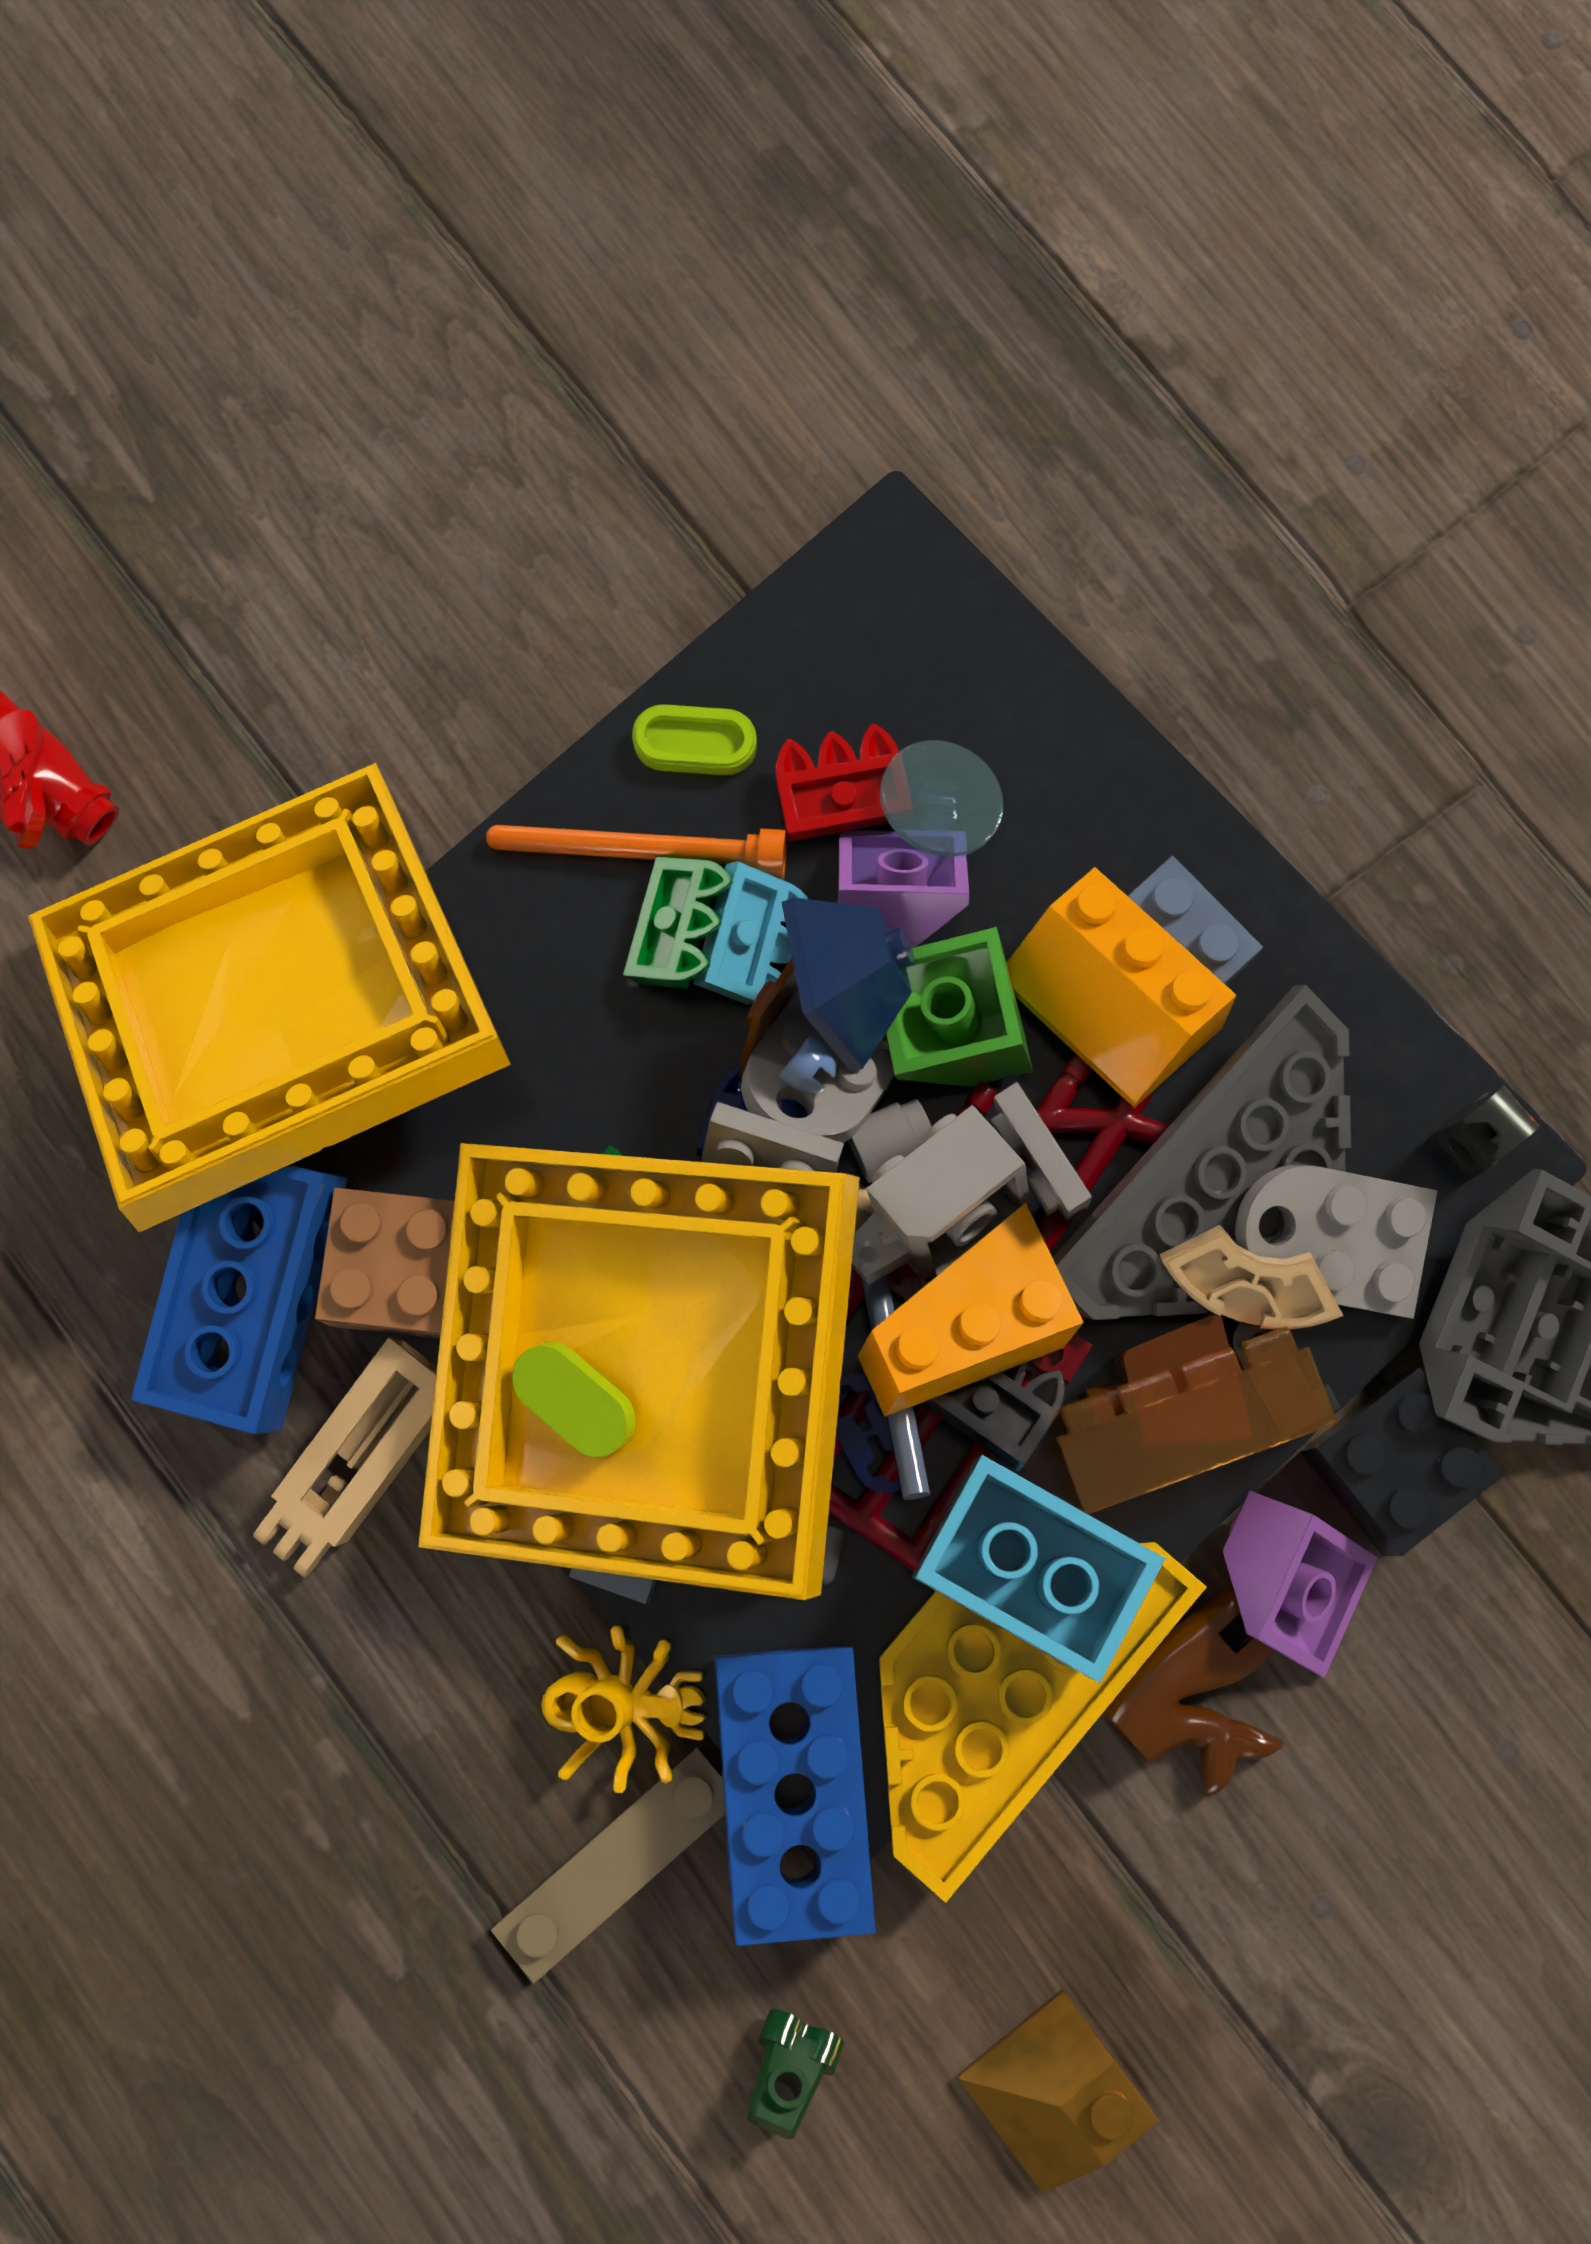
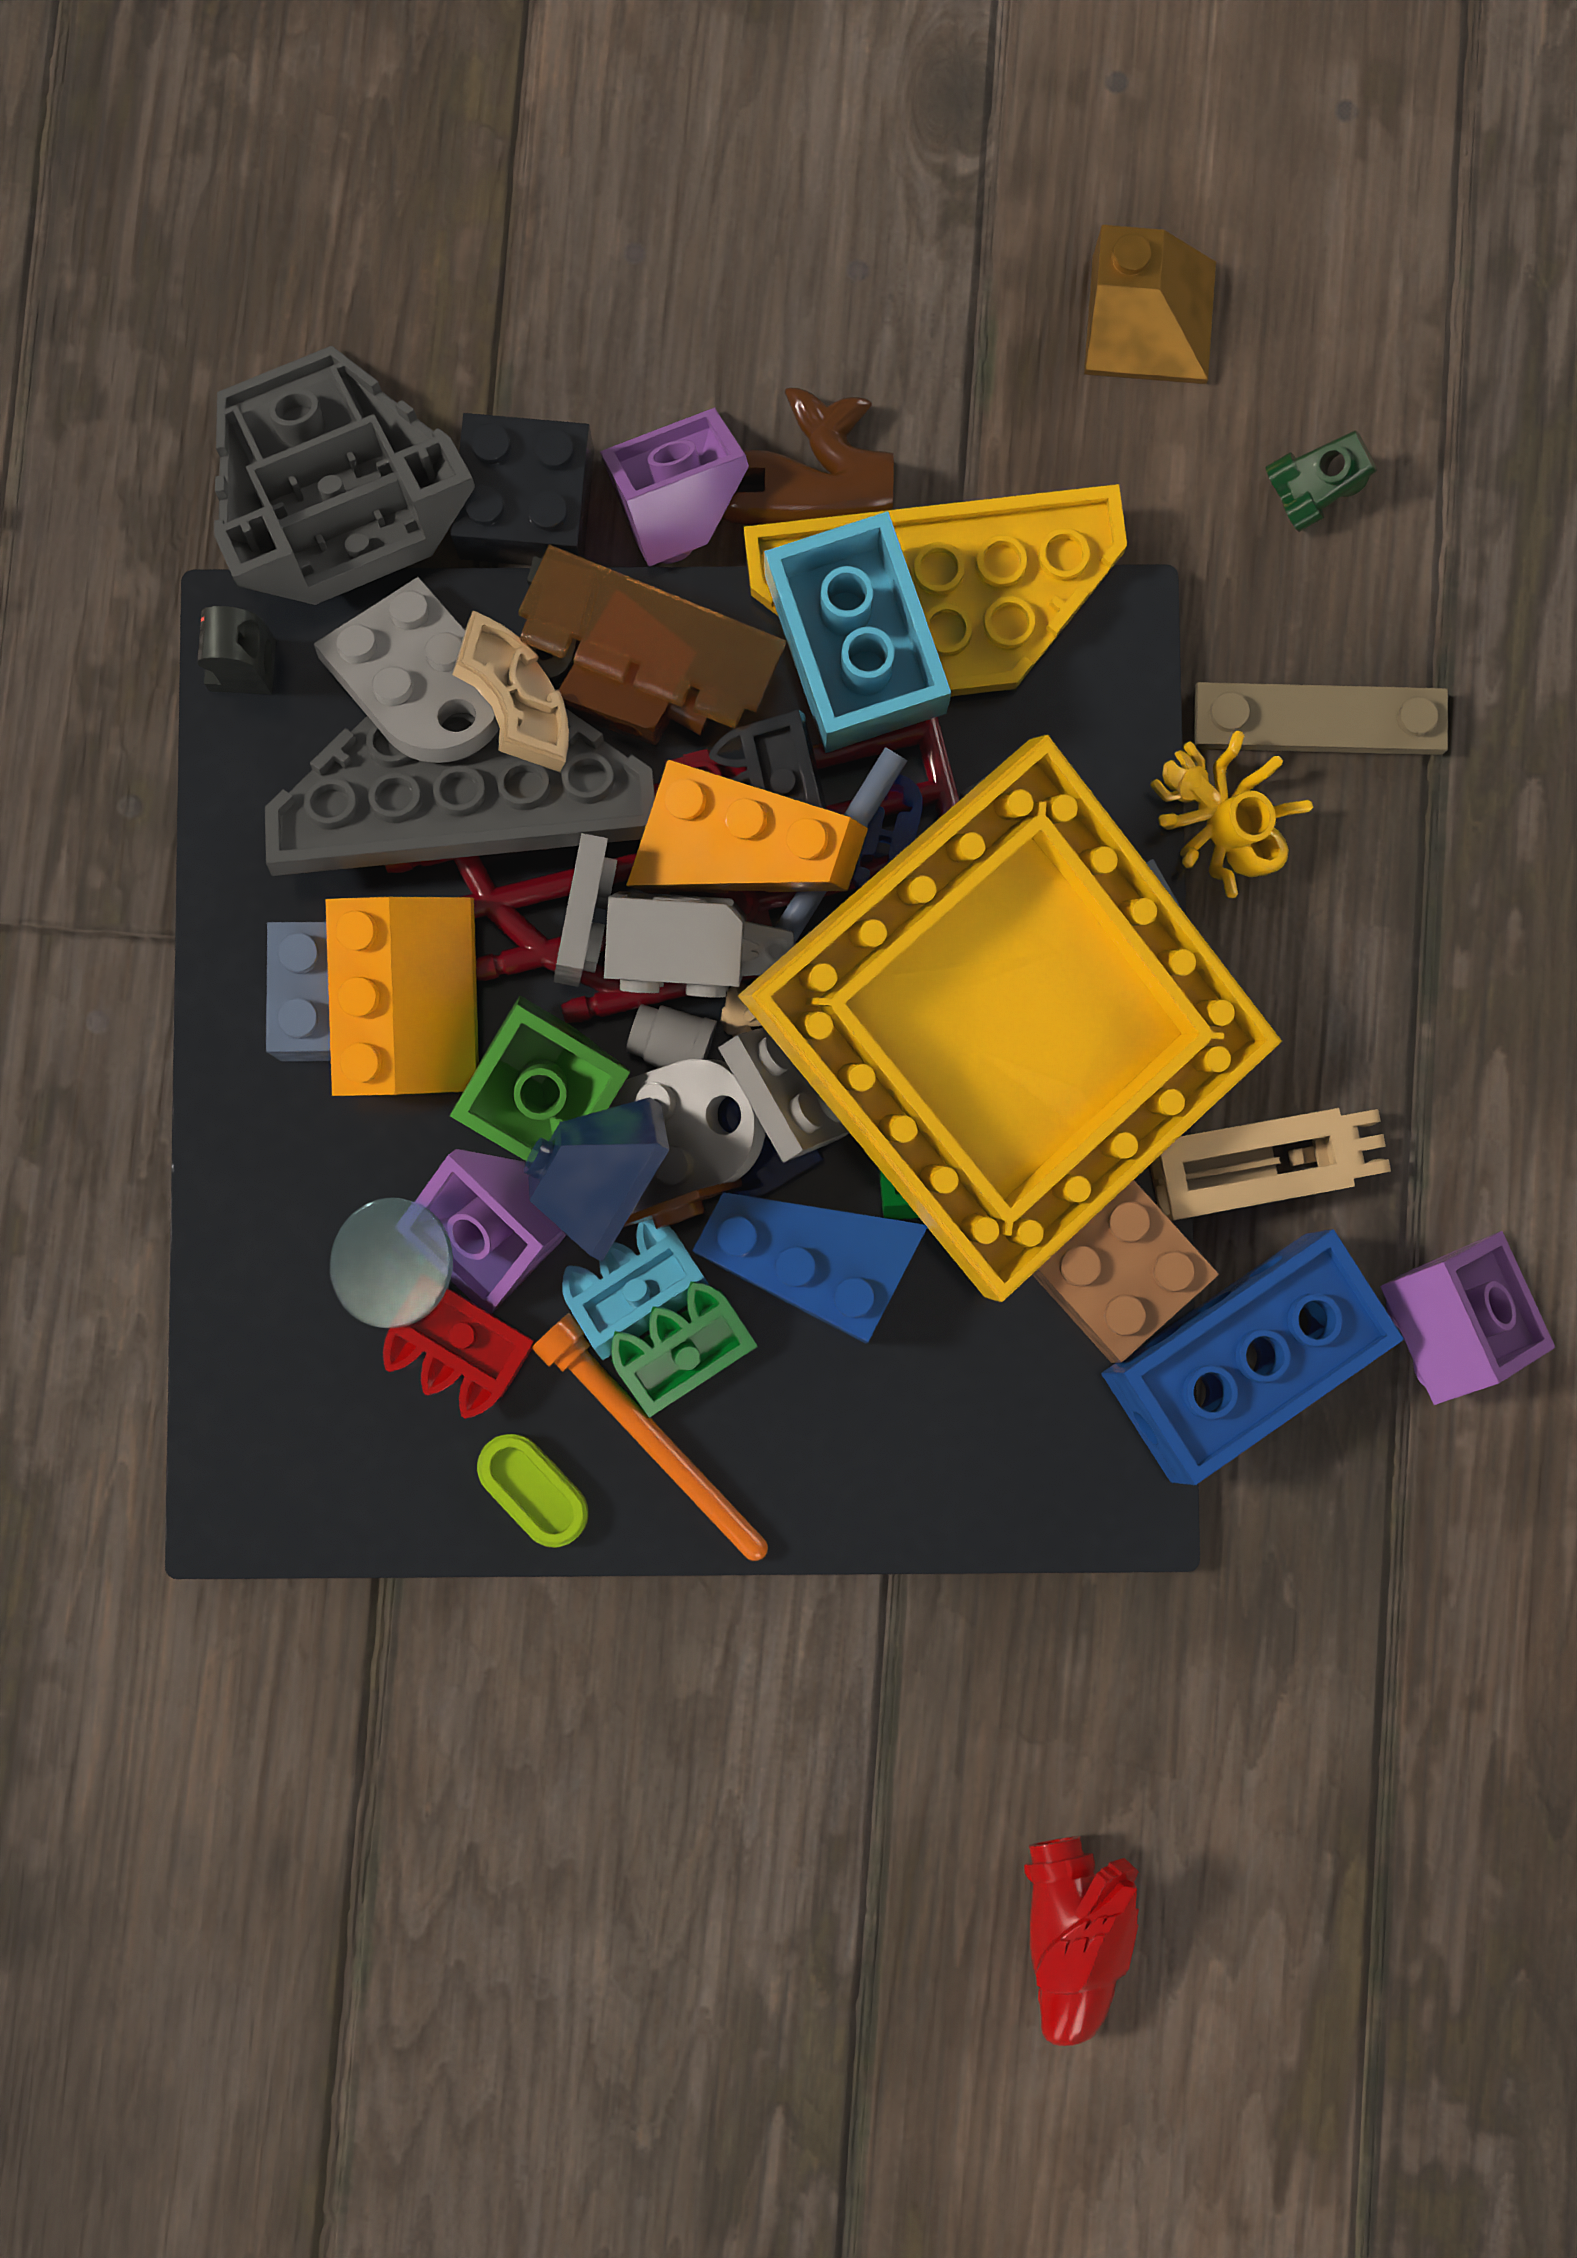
camera: 140 degrees left, 5 degrees up
yellow tile [28,763,511,1233] -> none
lime tile [512,1342,636,1458] -> none
blue brick [714,1645,876,1946] -> none
medium blue hinge [778,1035,836,1094] -> none
none -> blue wedge [692,1192,927,1343]
none -> medium lavender slope [1380,1231,1556,1405]

